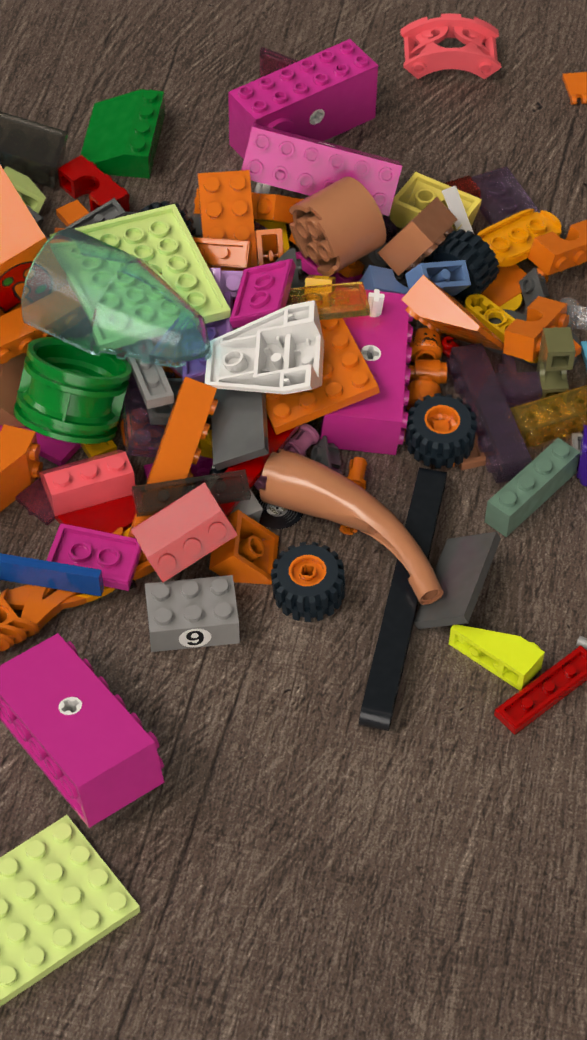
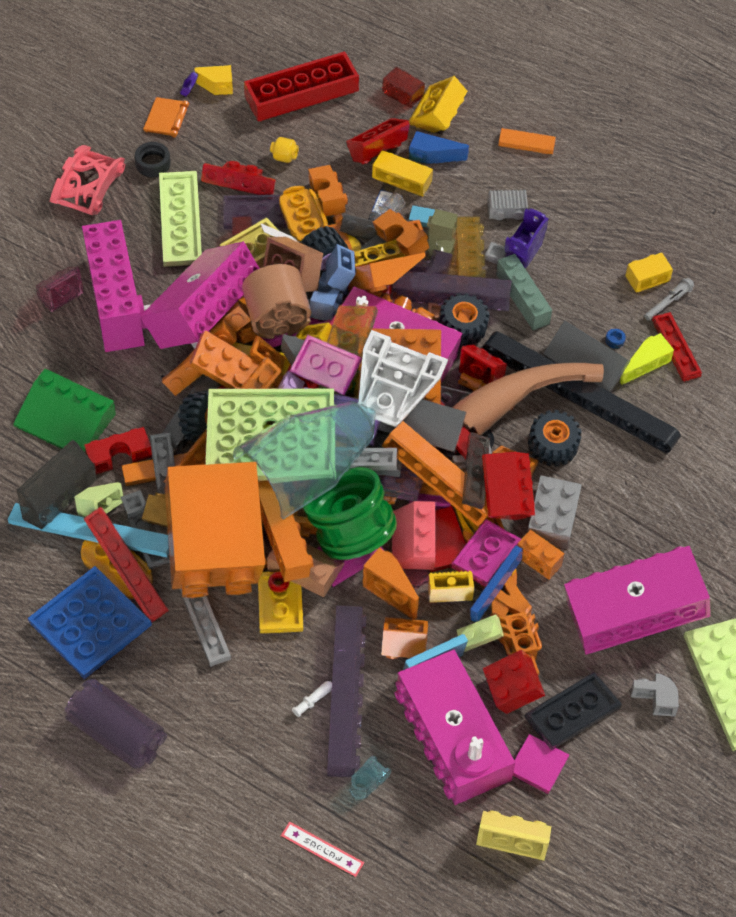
camera: 70 degrees left, 5 degrees up
none -> black tyre [134,142,171,177]
none -> yellowish green plate [159,171,202,267]
none -> red bracket [201,161,276,198]
none -> yellow brick [428,571,474,603]
none -> red slope [459,345,507,384]
none -> orange brick [517,529,565,580]
none -> blue tile [605,329,626,349]

